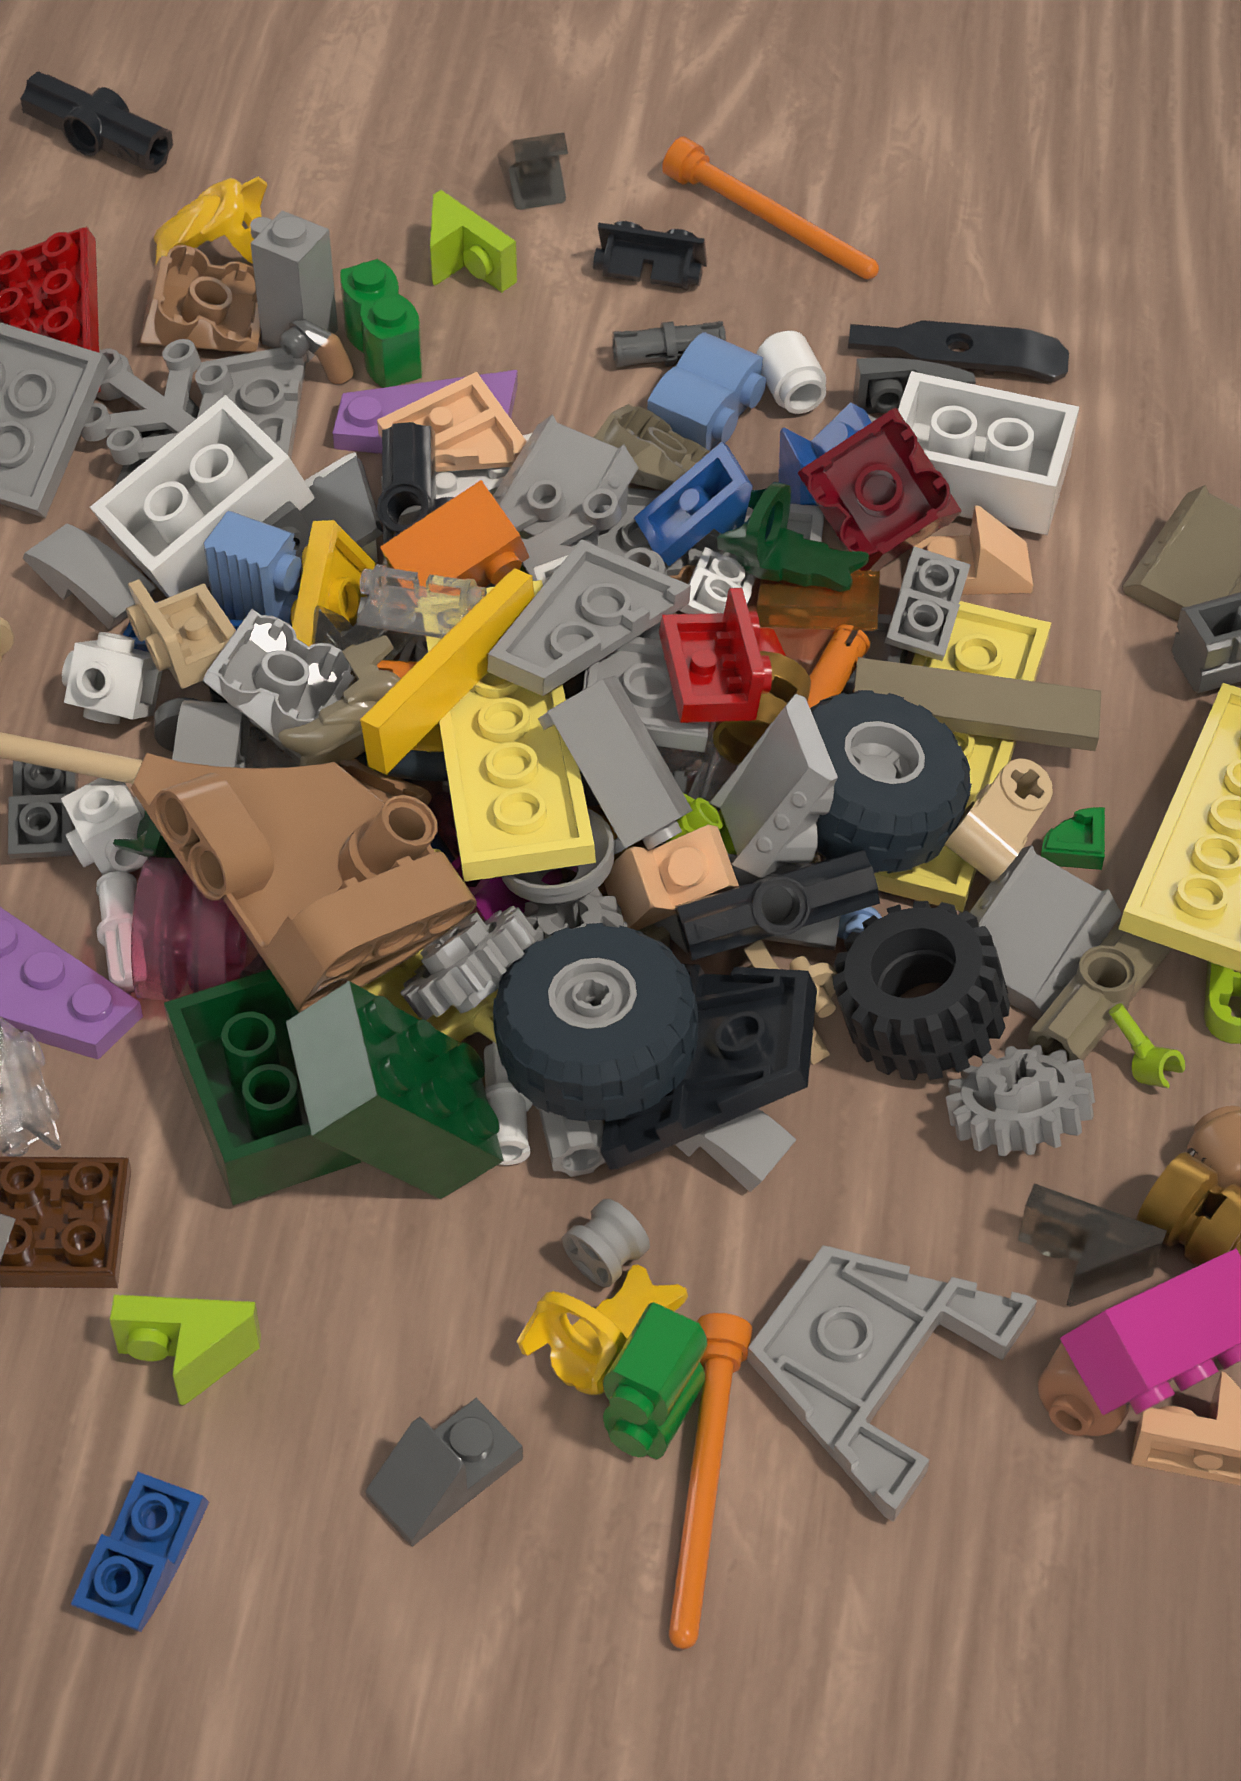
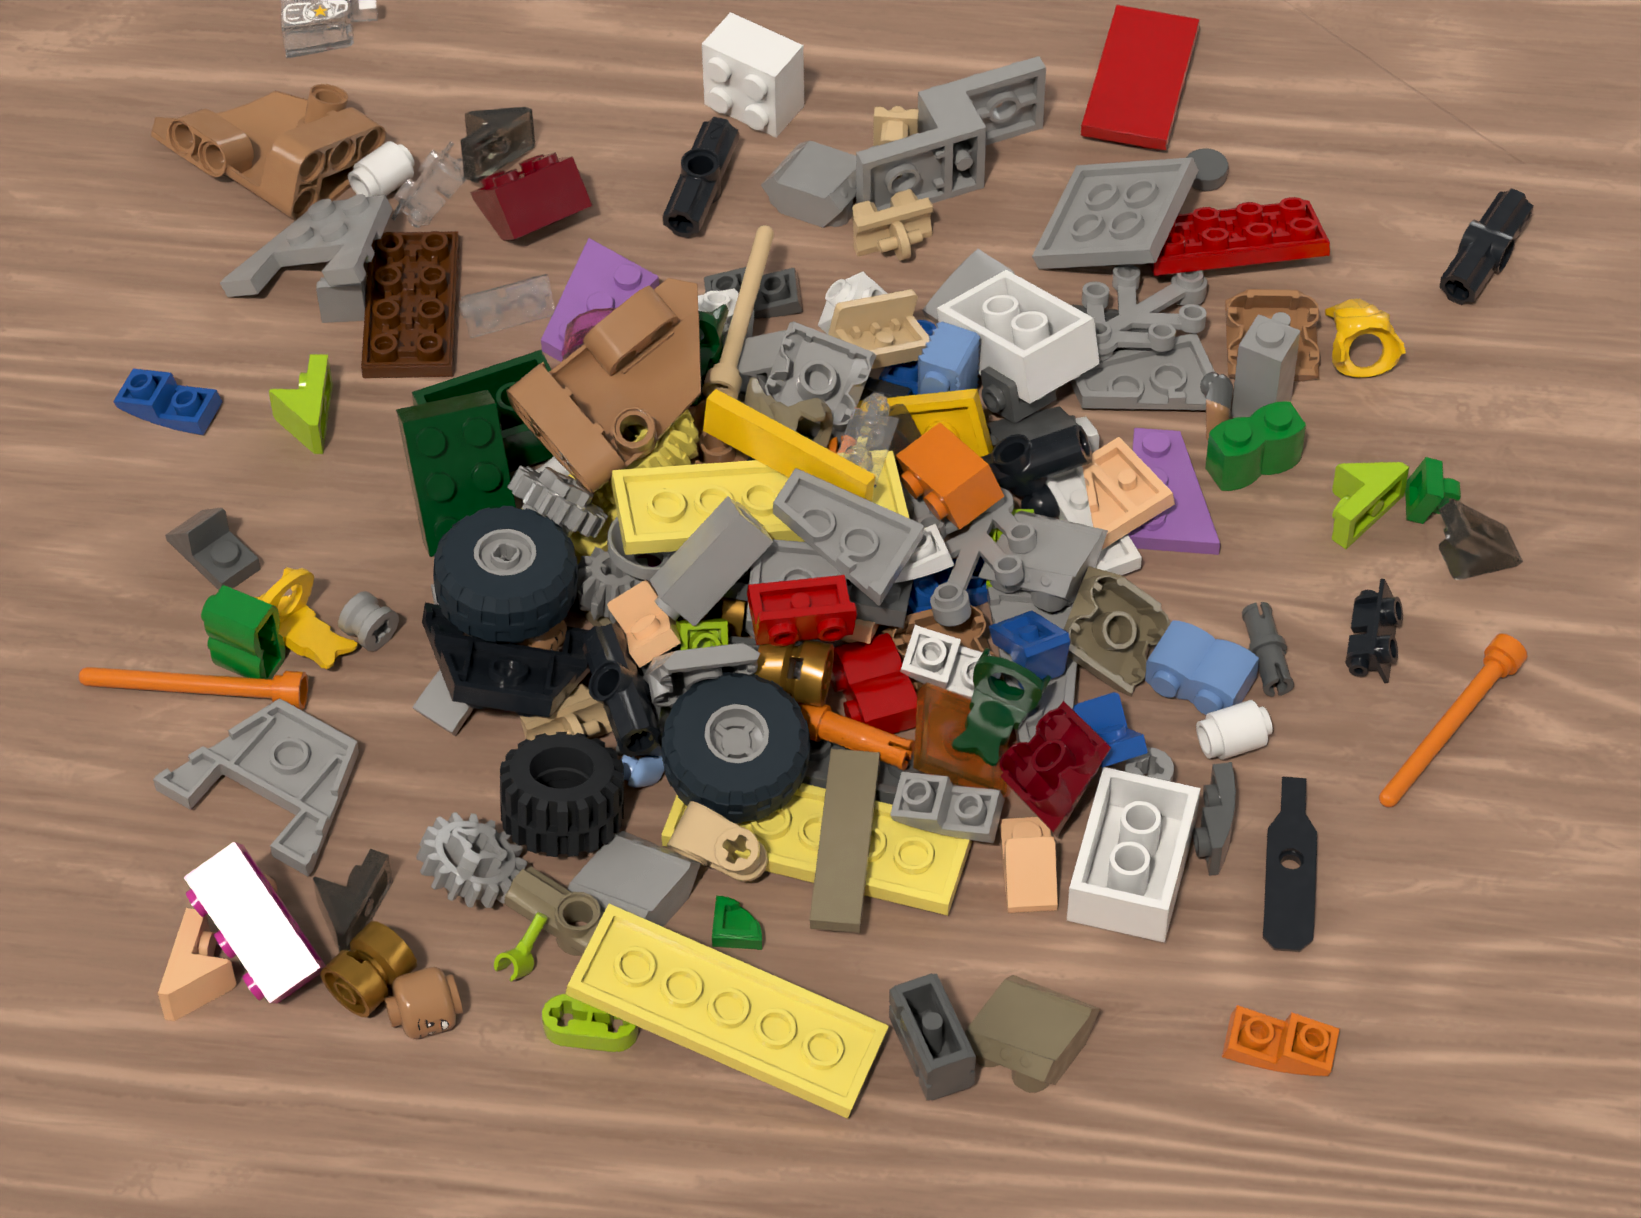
camera: 90 degrees right, 0 degrees up
none -> orange slope [1222,1005,1340,1076]
none -> green tile [1405,457,1461,524]

